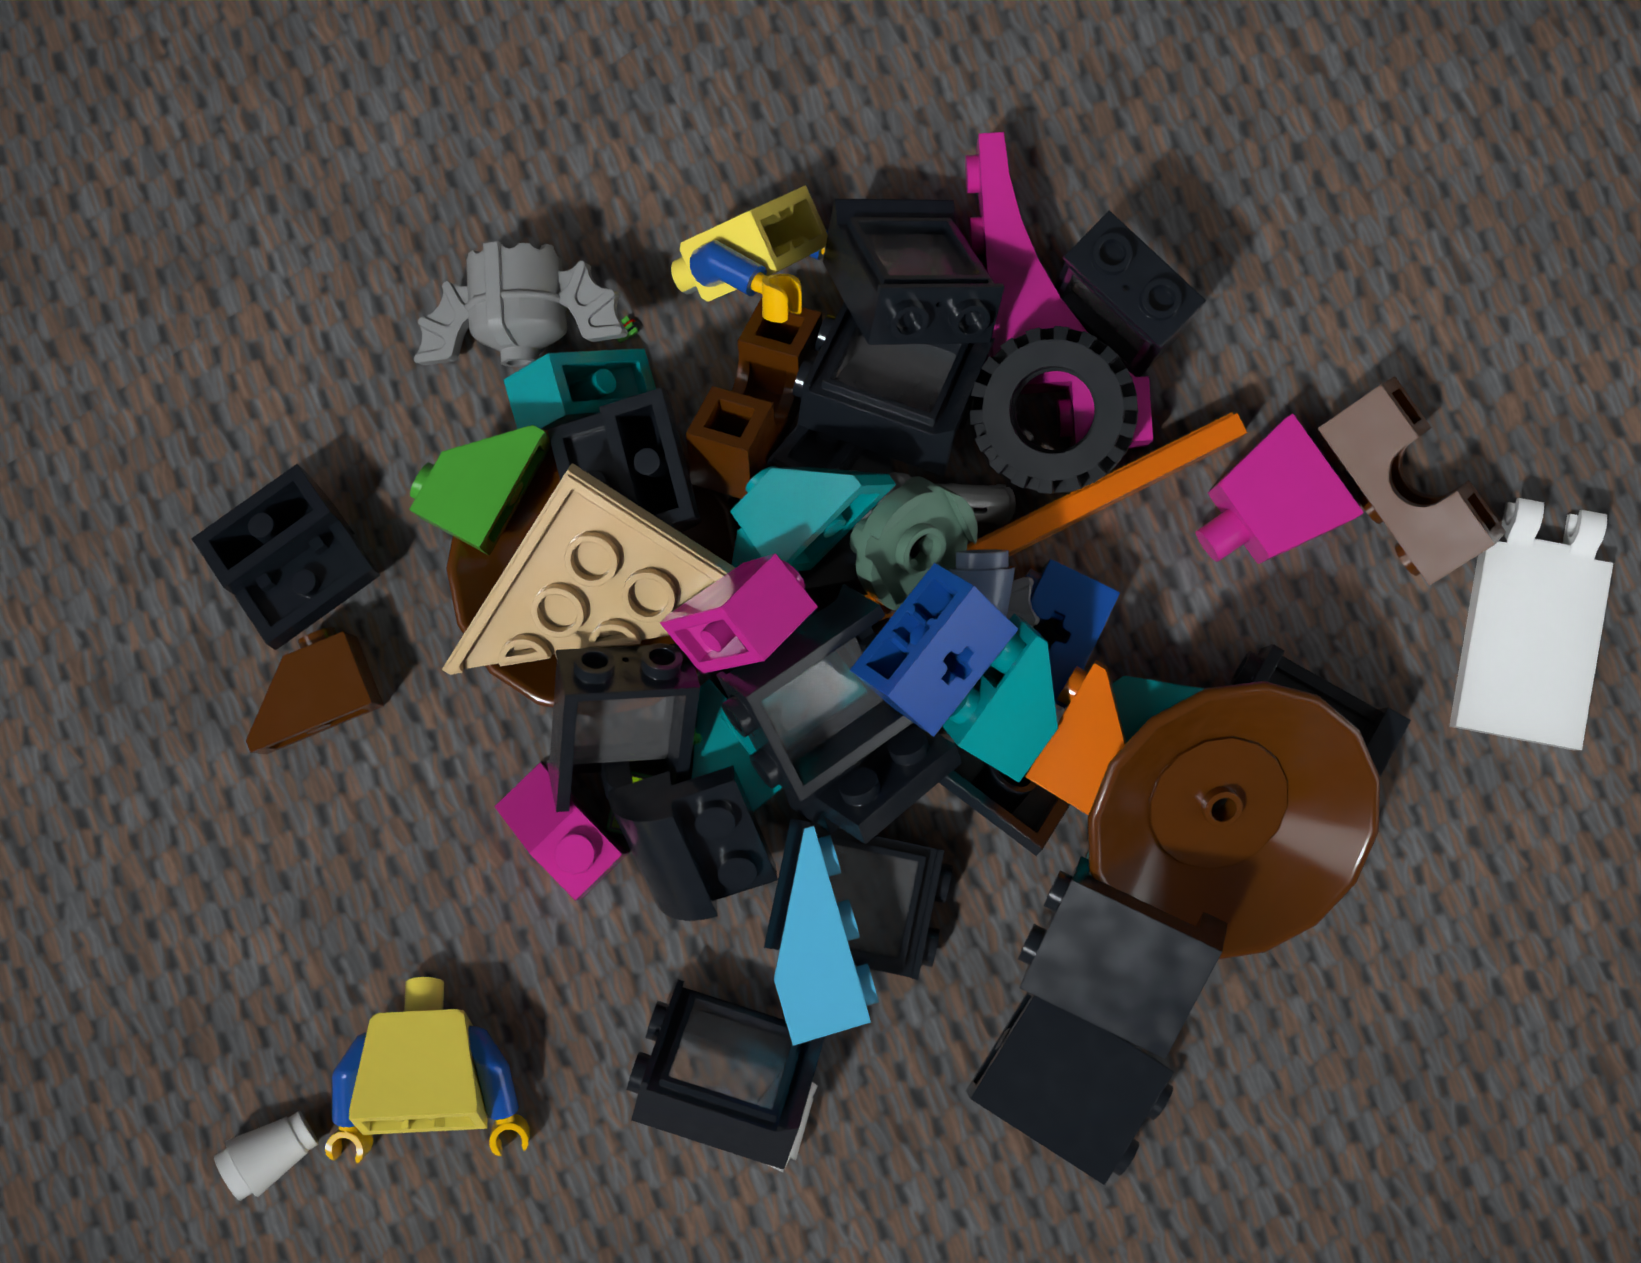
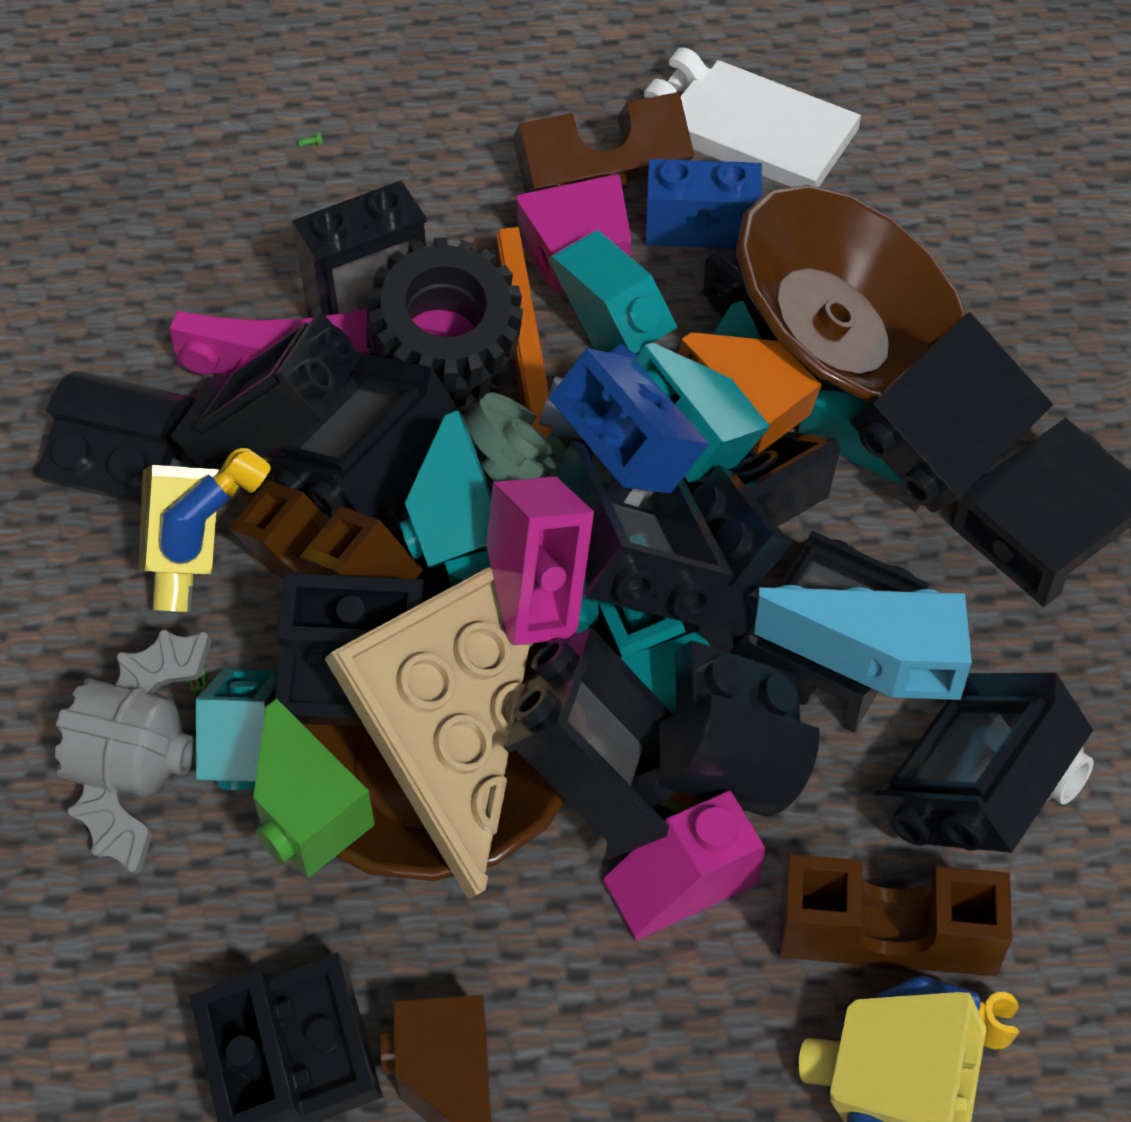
camera: 70 degrees left, 30 degrees down
none -> black brick [36,371,196,505]
none -> bright green piece [298,133,323,146]
none -> teal slope [547,230,678,354]
none -> blue brick [646,159,762,249]
none -> reddish brown arch [780,854,1012,976]

